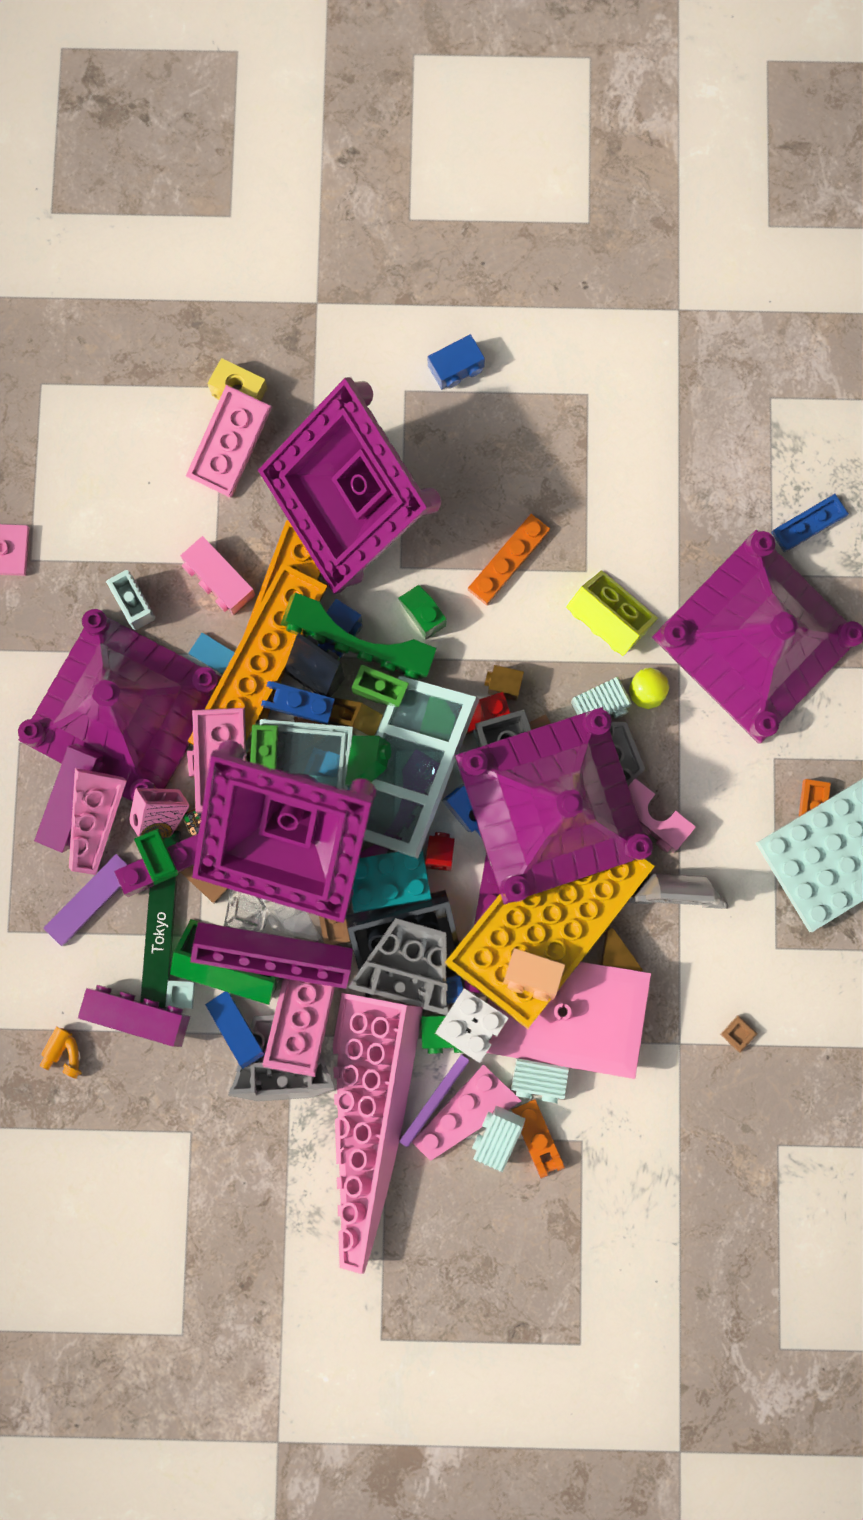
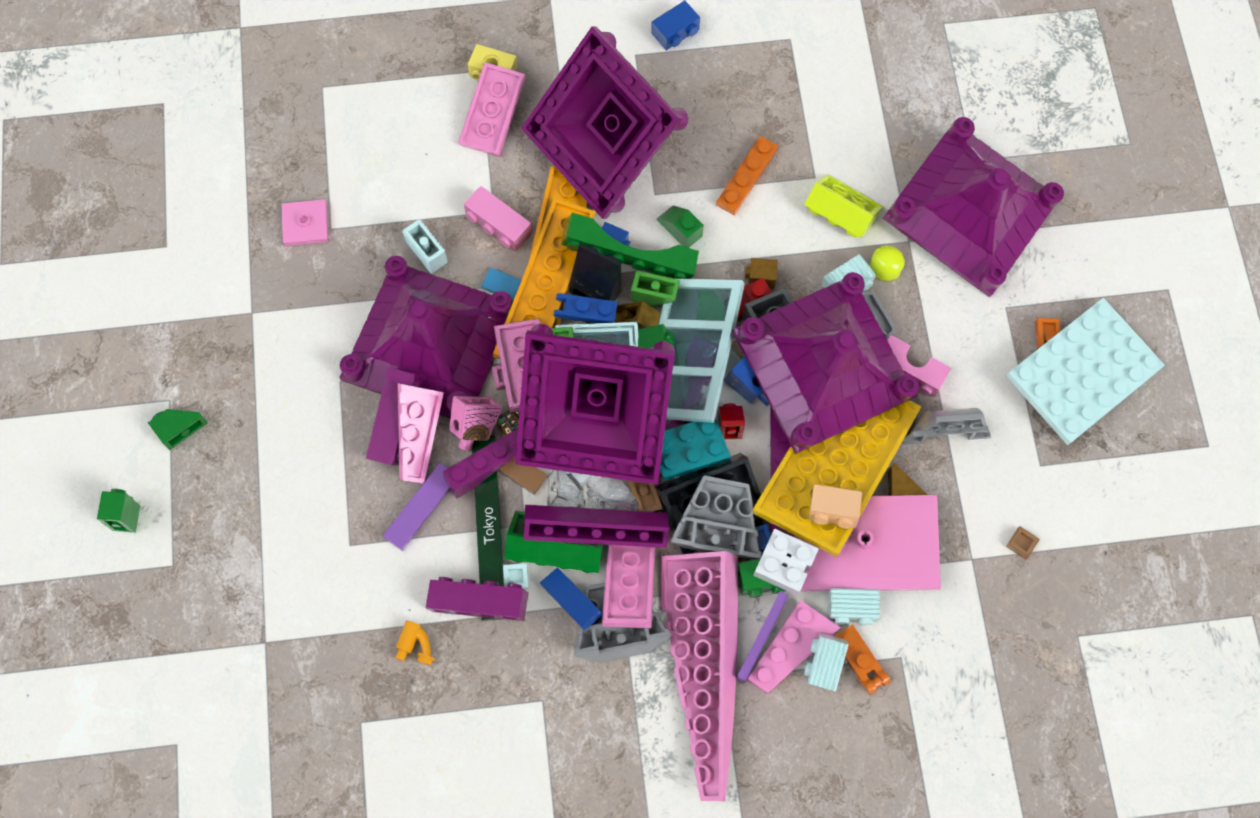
camera: 10 degrees left, 10 degrees down
green tile [134,829,179,885] -> none
blue tile [771,493,849,553] -> none

